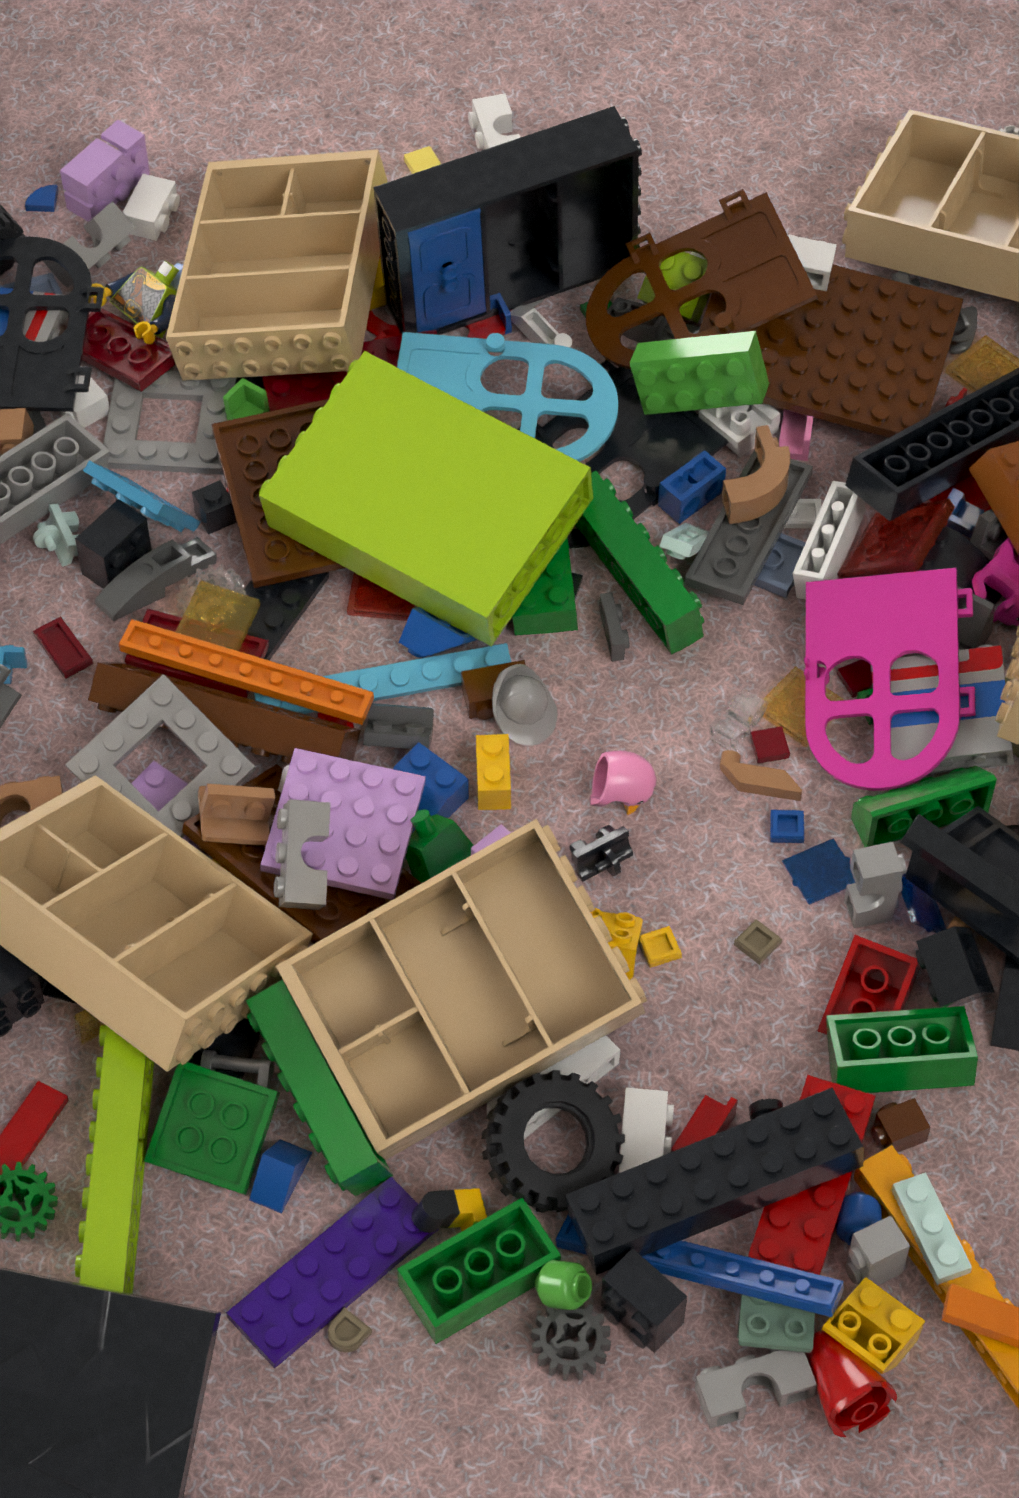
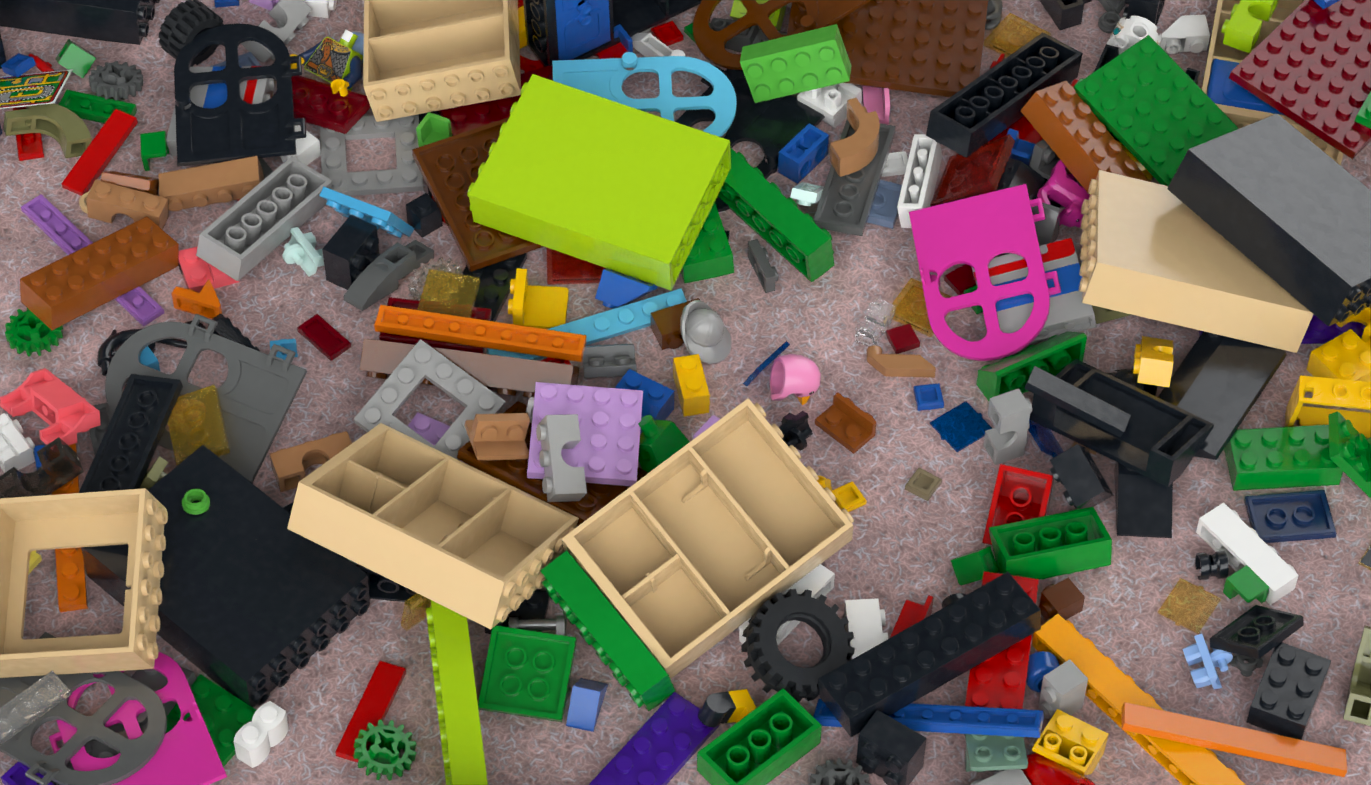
camera: 10 degrees left, 5 degrees down
bright green head [535,1260,592,1310] -> none
light aqua plate [891,1172,972,1285] -> none
none -> yellow bracket [508,268,569,329]
none -> red tile [651,20,684,46]
none -> clear blue piece [743,341,790,386]
none -> dark orange bracket [815,392,876,454]
none -> green panel [951,546,999,586]

